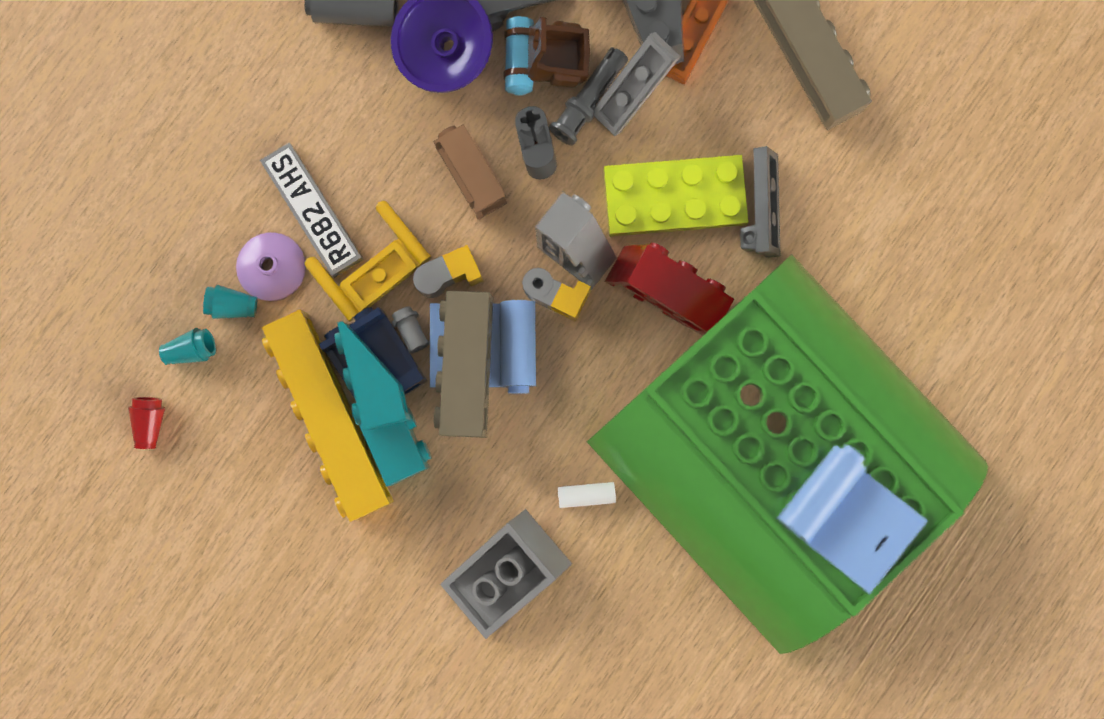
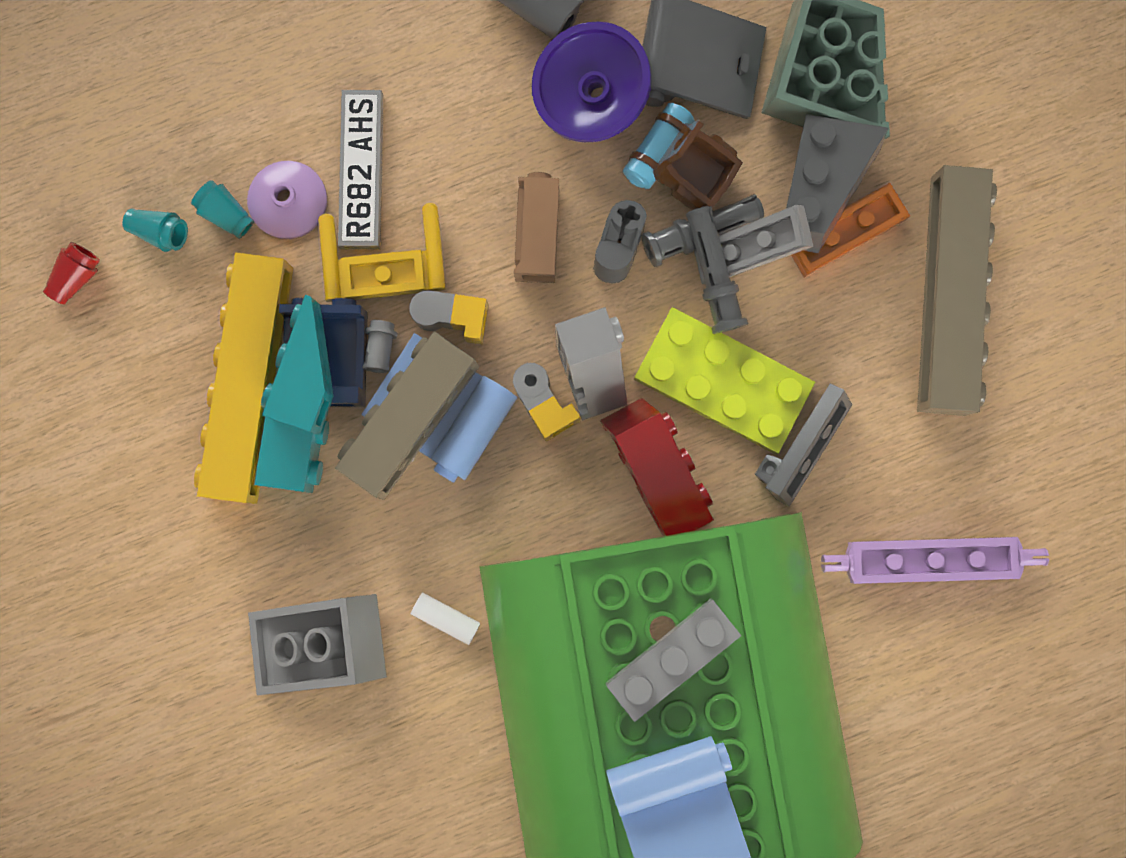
camera: 30 degrees right, 0 degrees up
none -> light grey plate [605,598,741,722]
none -> dark grey pin [686,206,748,334]
none -> lavender plate [821,537,1049,584]

